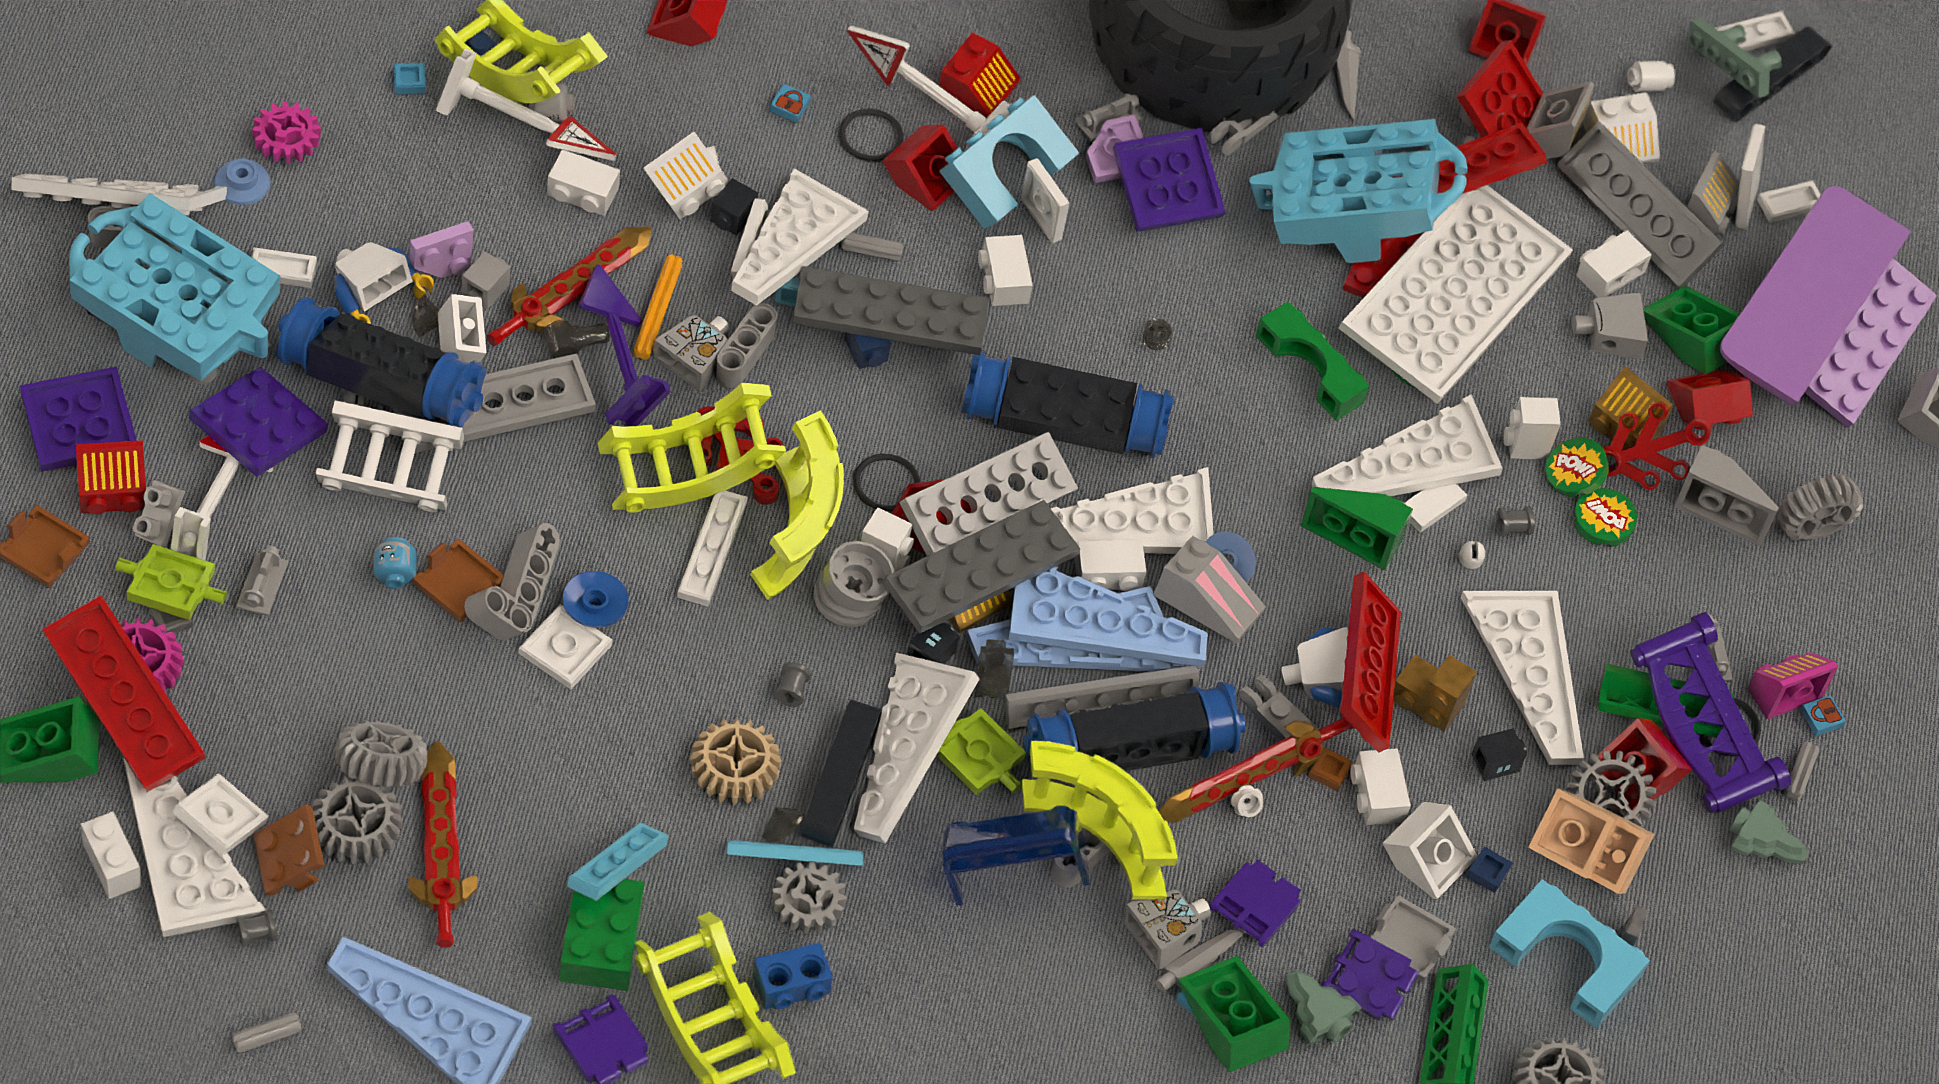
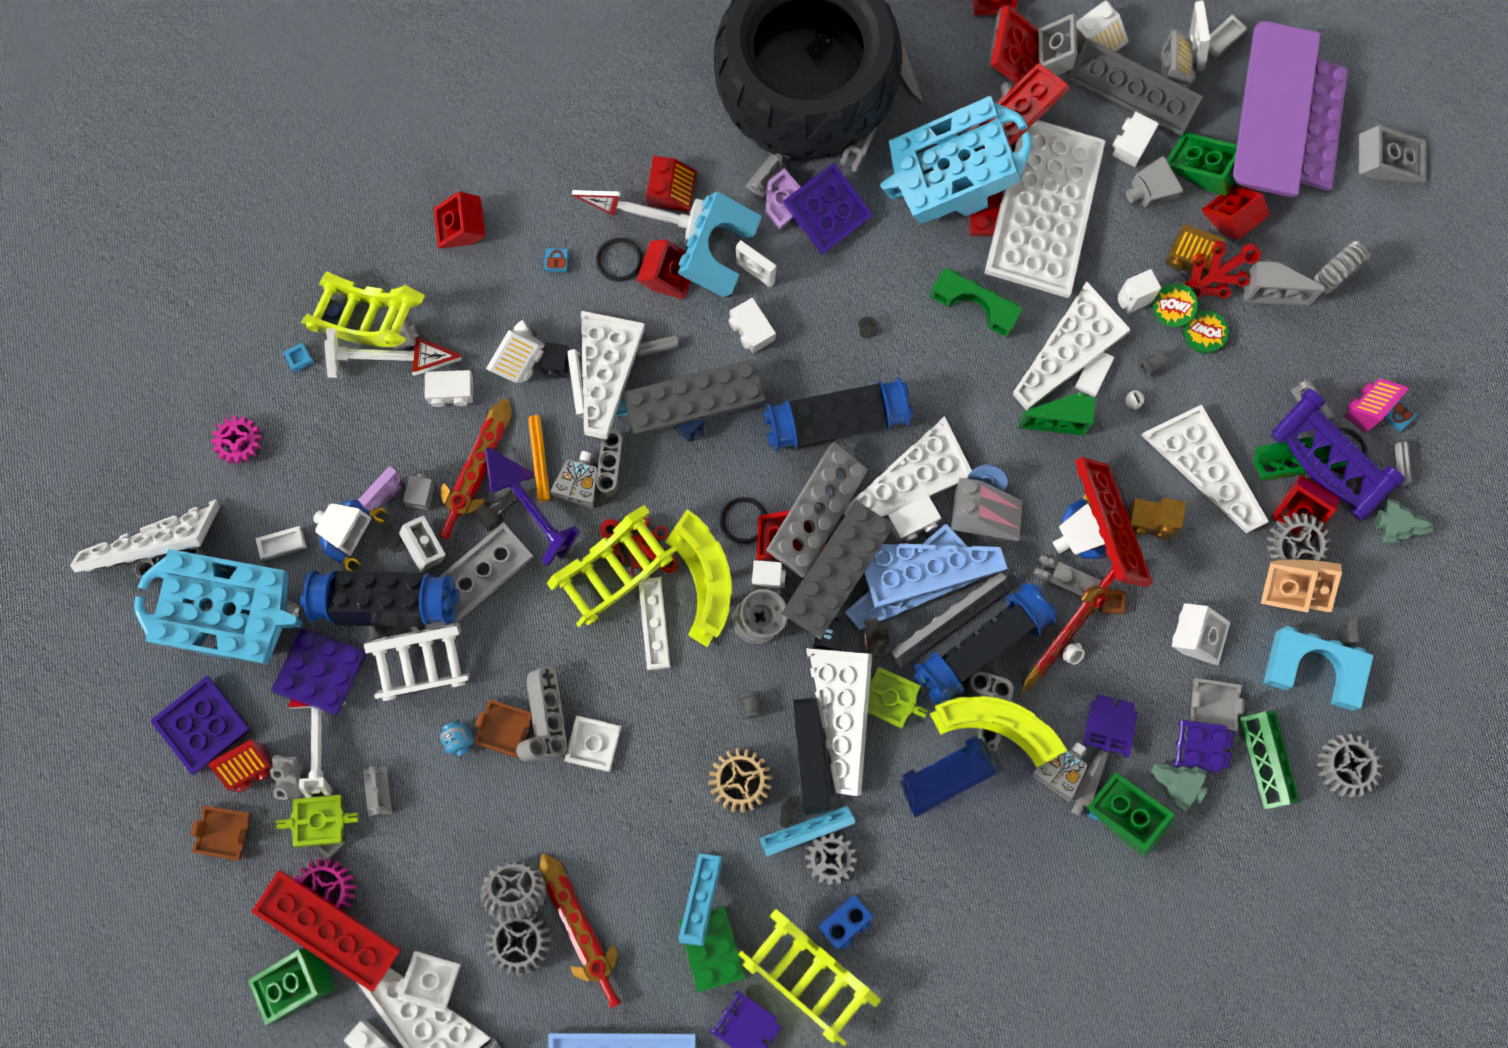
camera: 15 degrees left, 20 degrees up
medium blue piece [214,158,271,205] -> none
dark orange piece [253,804,325,896] -> none
blue dish [563,571,629,628] -> none
white brick [1351,748,1411,825] -> none
dark blue plate [1466,846,1513,893] -> none
black brick [1471,728,1527,781] -> none

